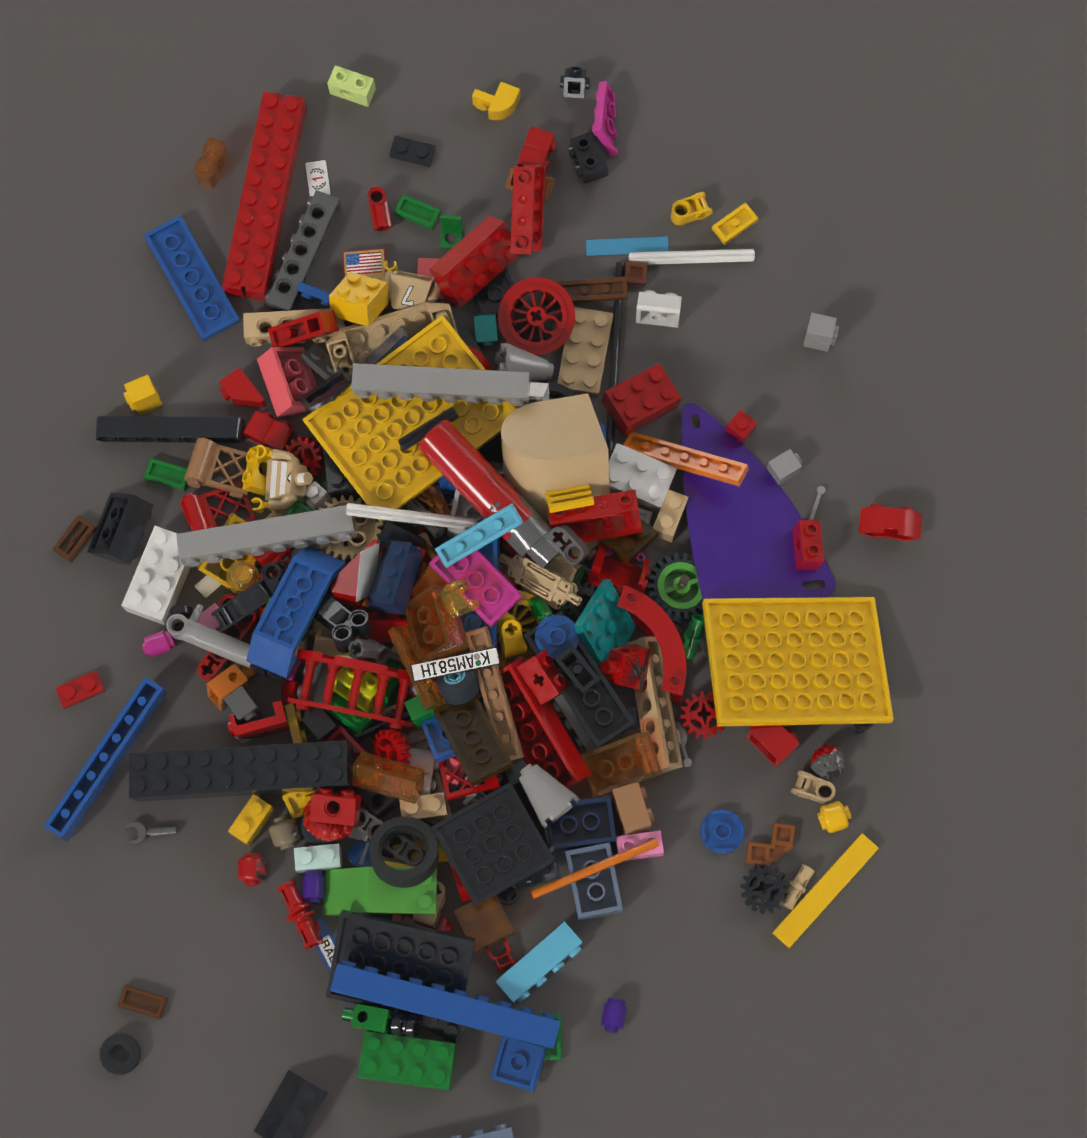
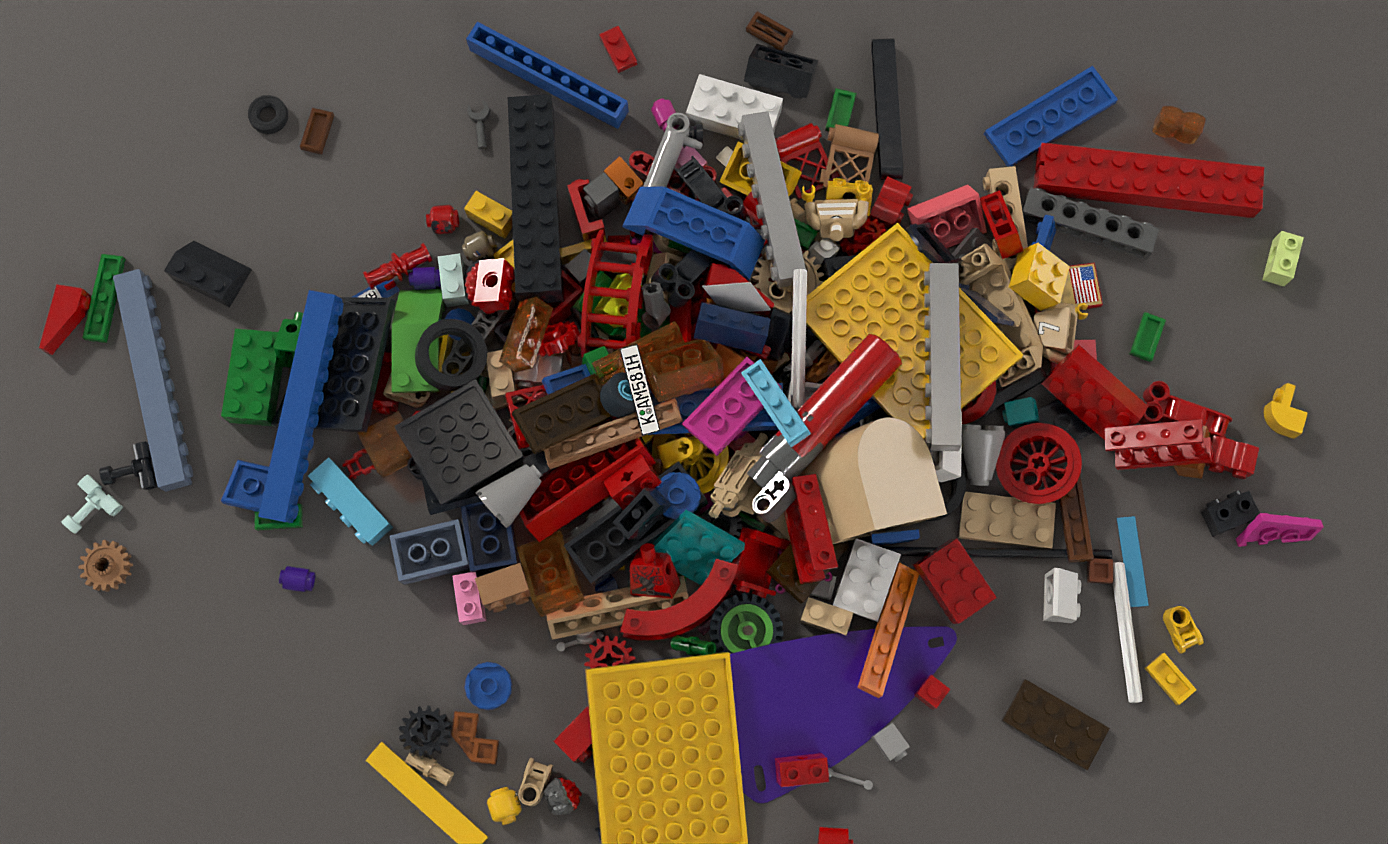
camera: 85 degrees right, 0 degrees up
yellow brick [123,374,163,416] -> none
red slope [218,368,267,408] -> none
clear yellow helmet [226,560,259,594] -> none
white sticker [305,160,331,196] -> none
red piece [367,186,392,232] -> none
black plate [389,135,436,168] -> none
black wheel [391,1012,421,1039] -> none
black axle [398,407,458,450] -> none
green bracket [440,215,463,249] -> none
clear yellow helmet [440,579,481,619] -> none
green tile [528,596,553,619] -> none
orange piece [531,838,659,899] -> none
yellow tile [545,484,594,513] -> none
black brick [560,66,590,99] -> none
light grey brick [803,312,839,352] -> none
none -> dark brown plate [1002,679,1110,770]
none -> red piece [1138,381,1232,438]

